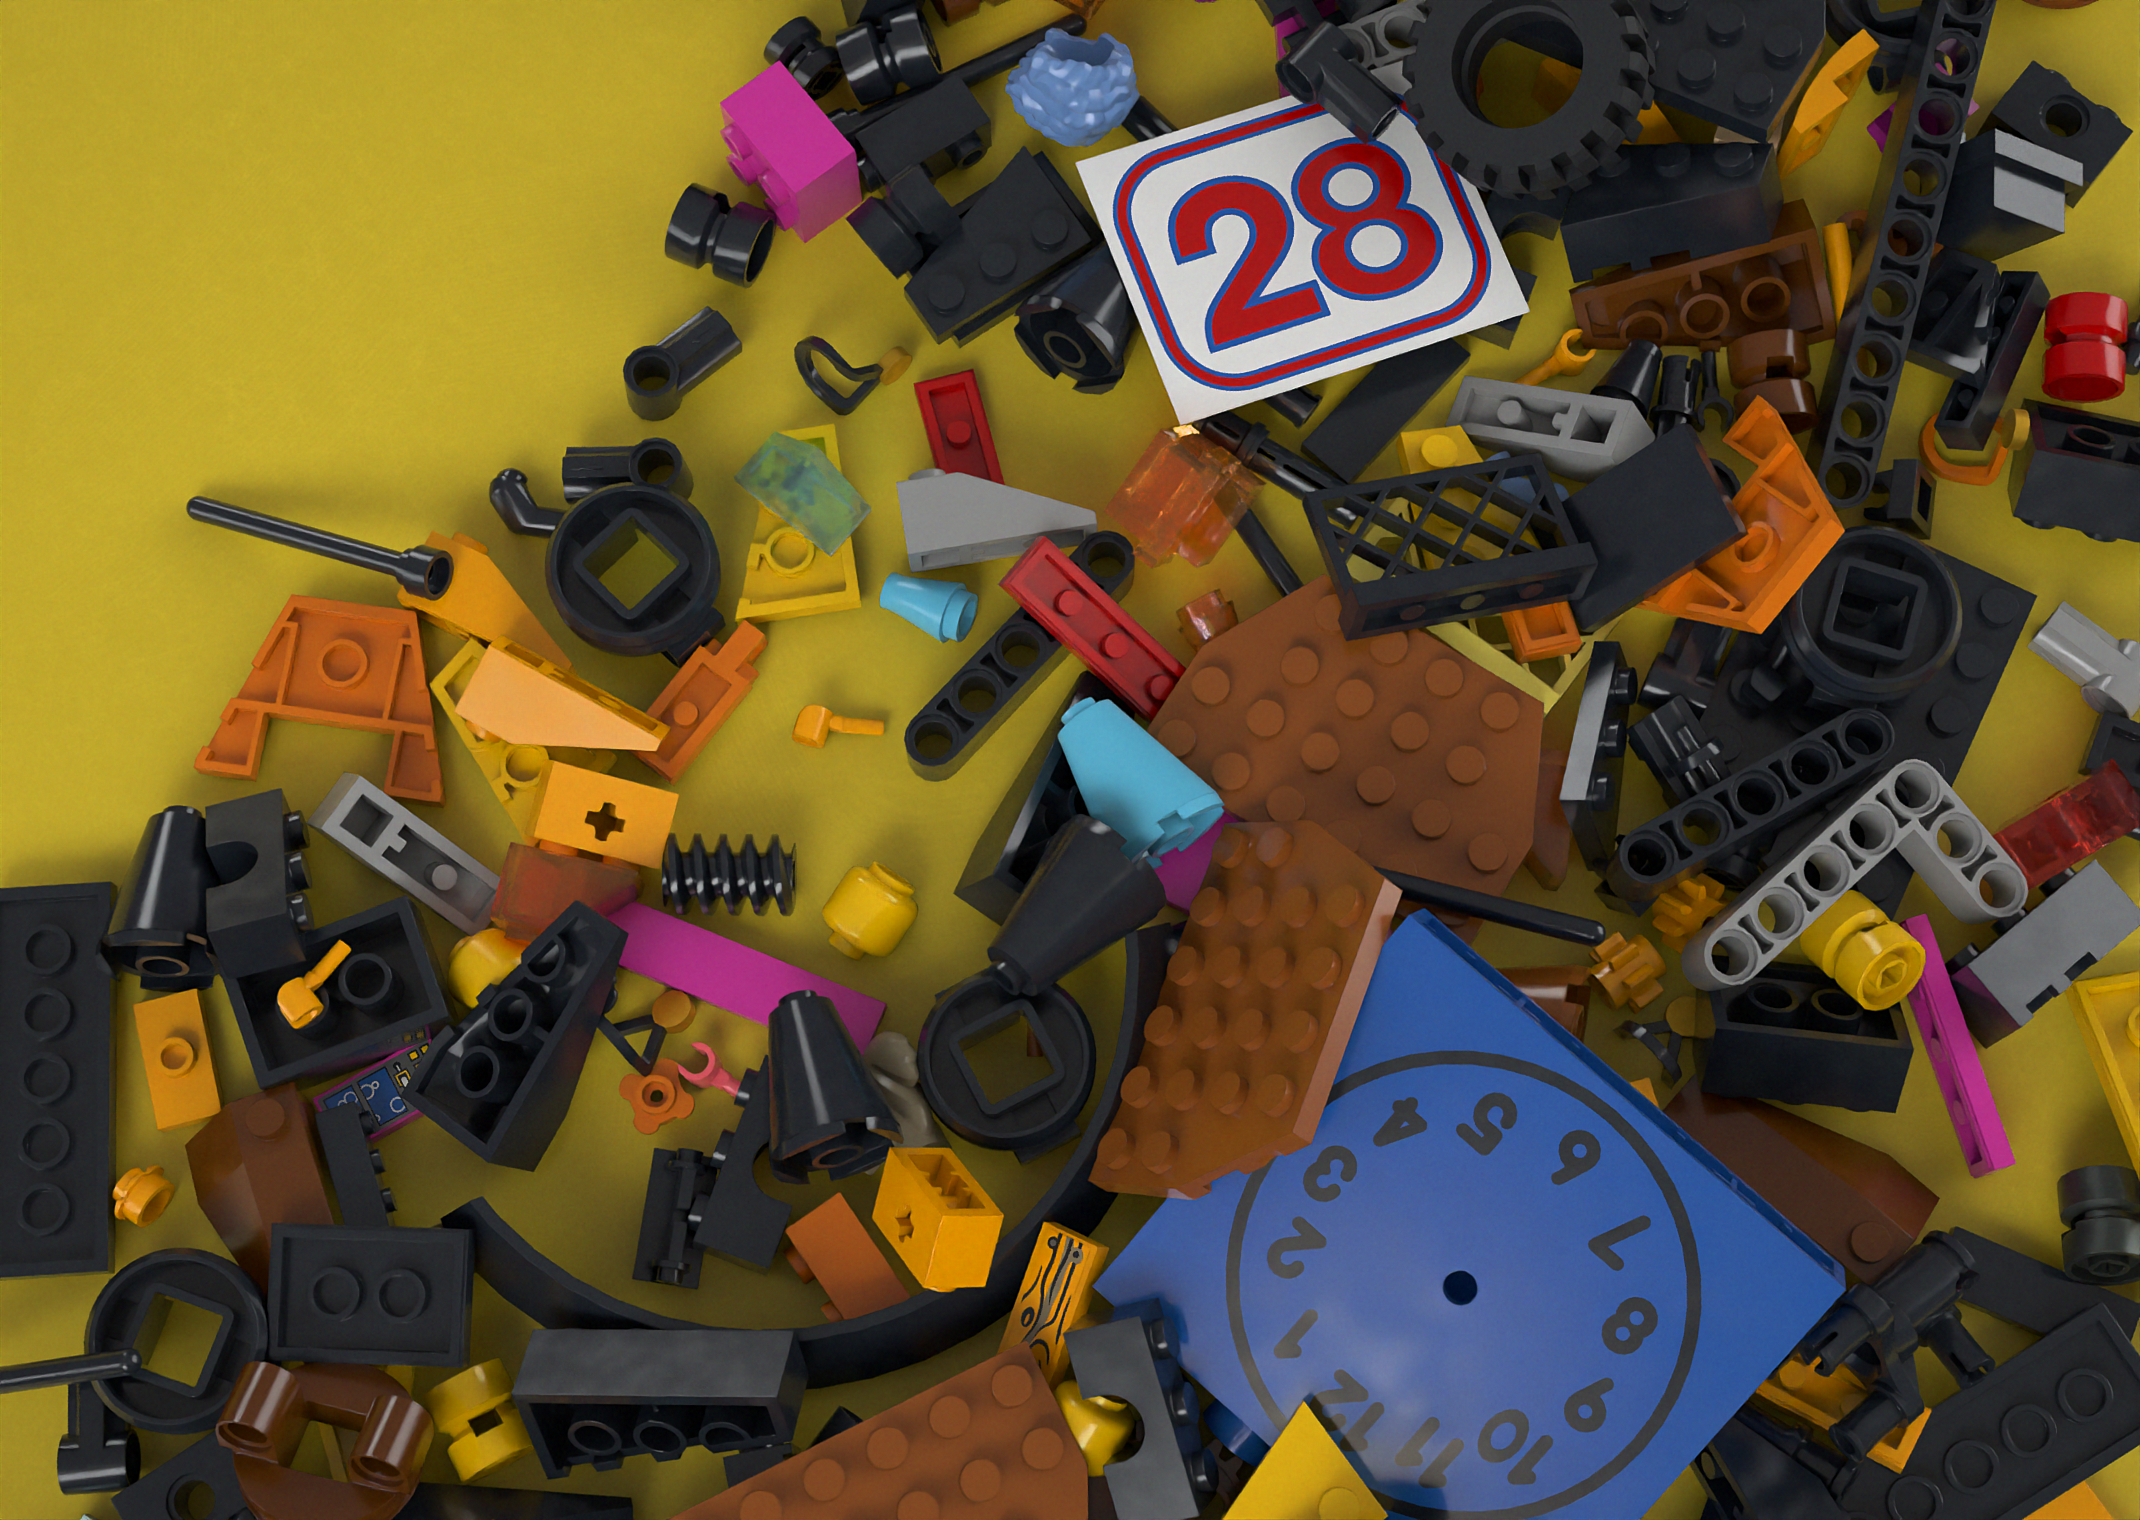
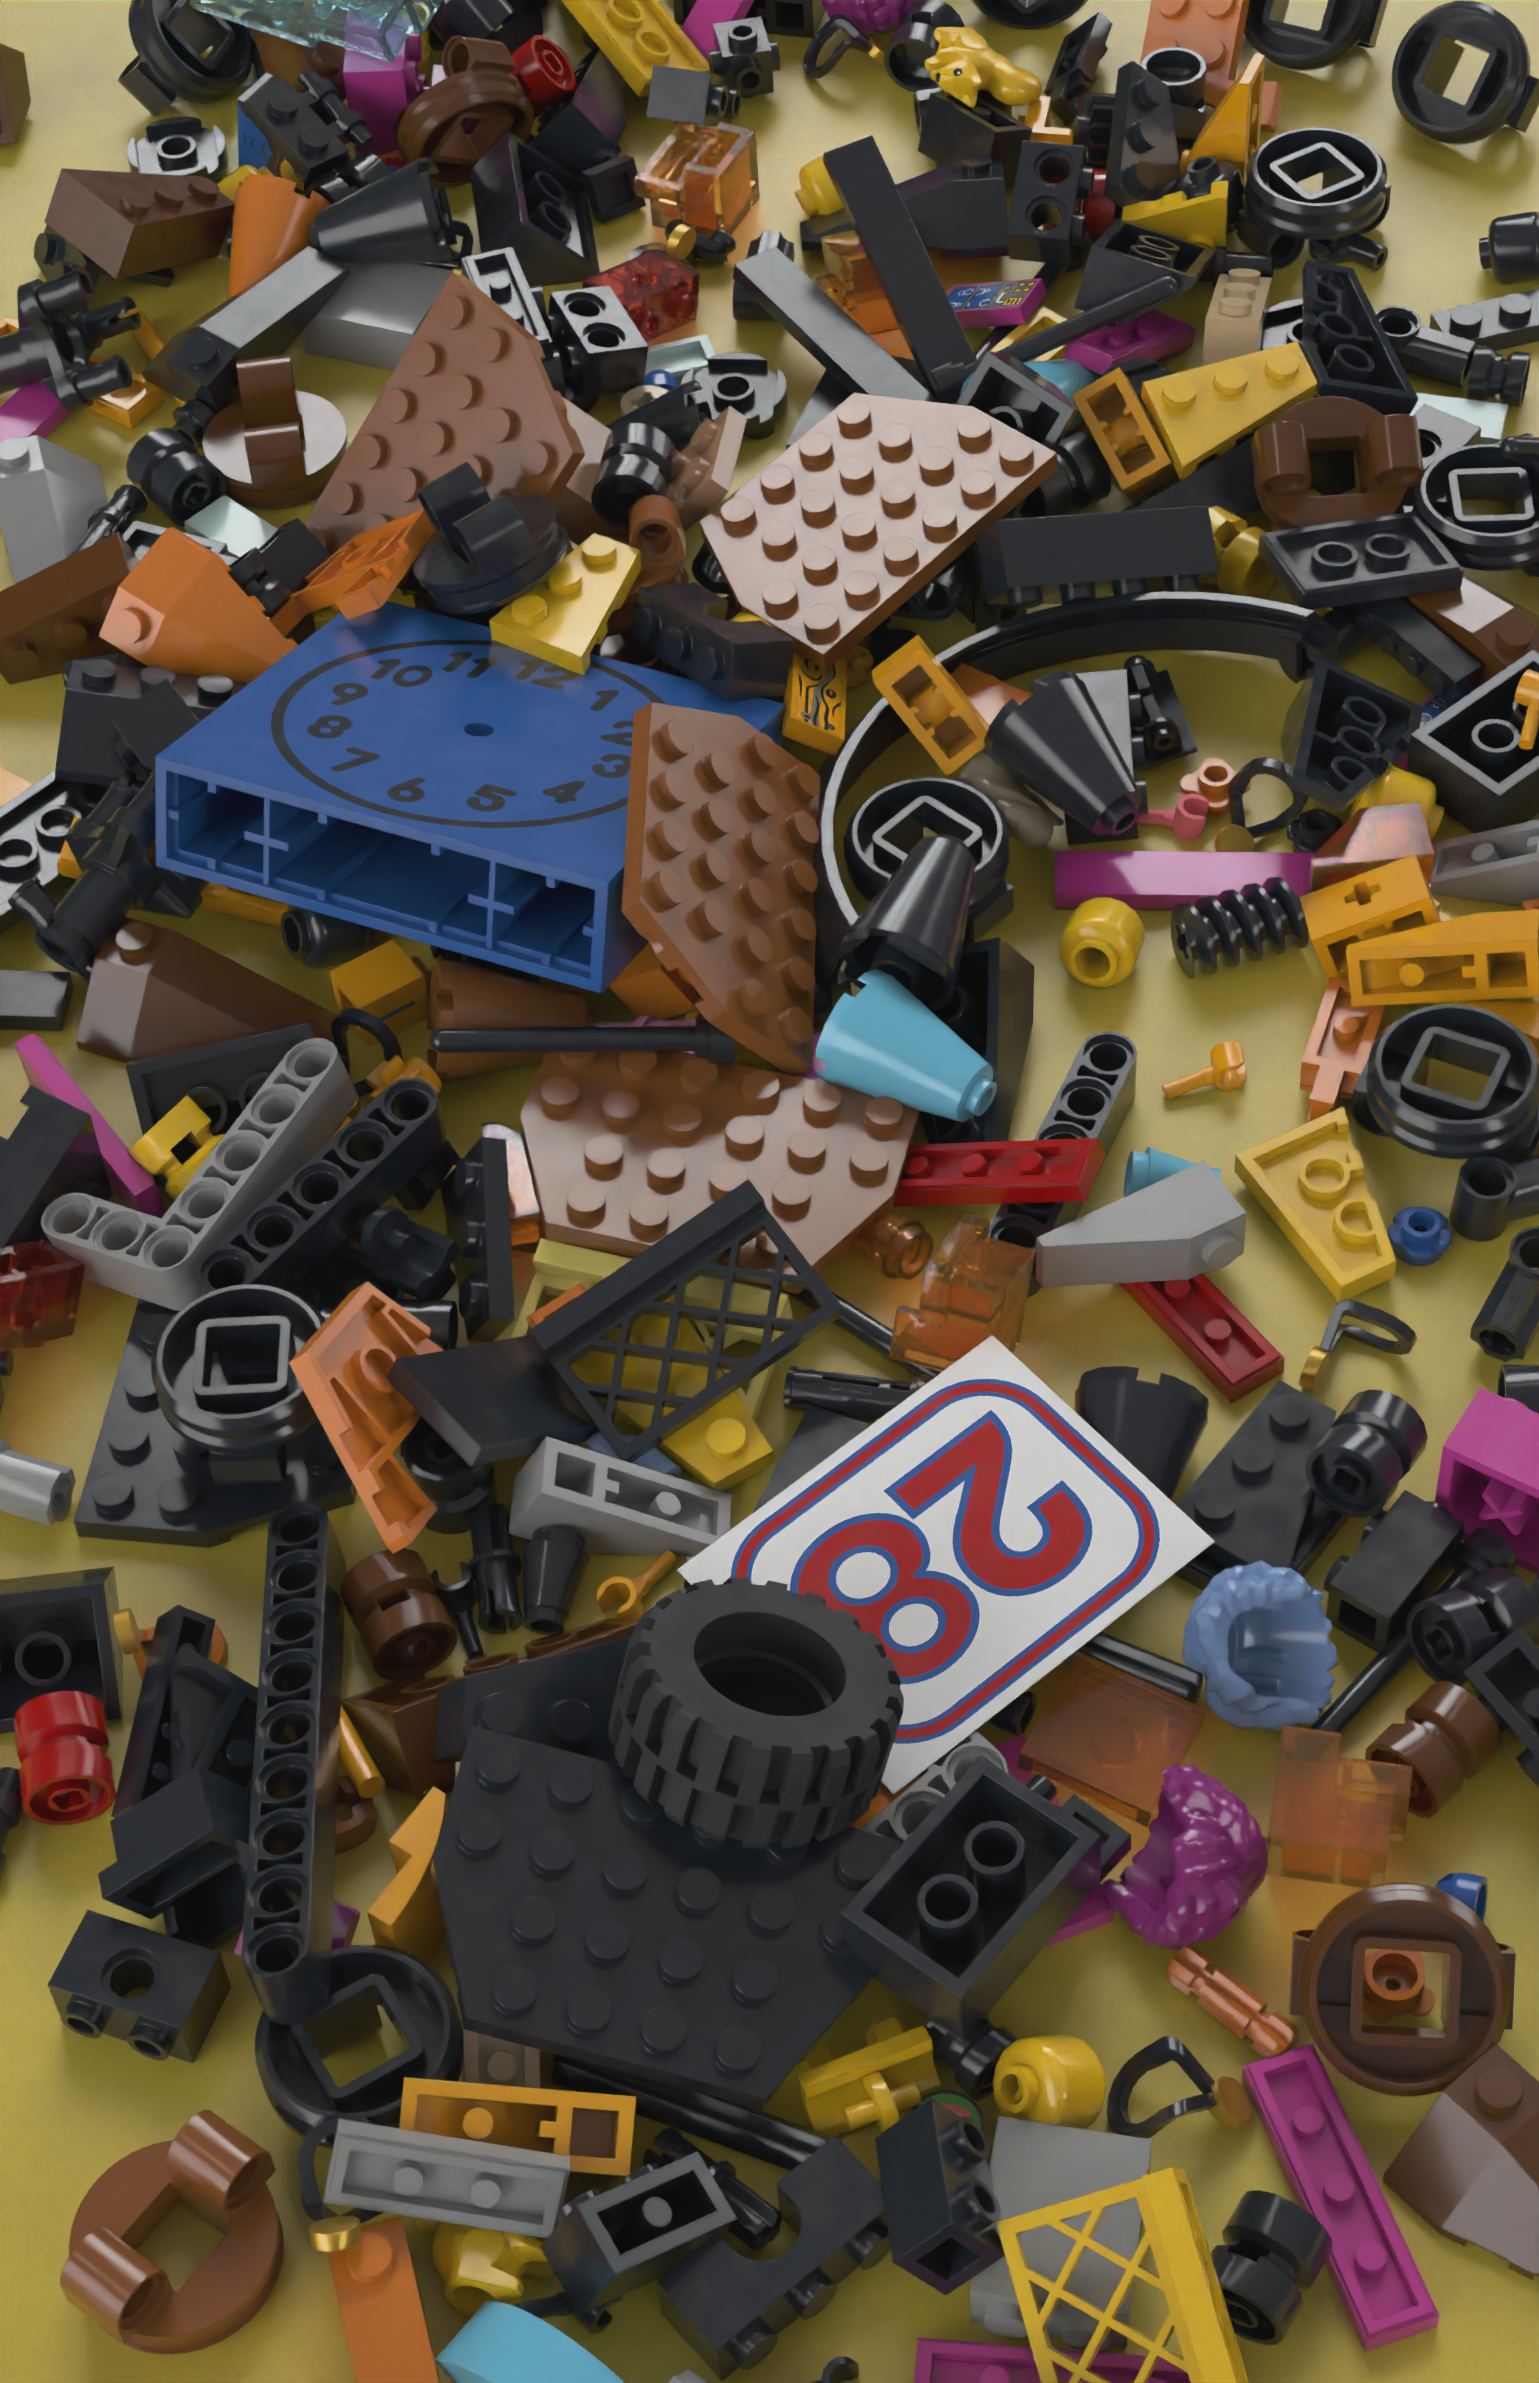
camera: 165 degrees right, 25 degrees down
clear light blue slope [734,431,871,557] -> none
black piece [1275,21,1404,145] -> none
black tile [1863,459,1937,540] -> none
none -> clear orange tile [1017,1651,1207,1827]
none -> blue plate [1387,1207,1453,1266]

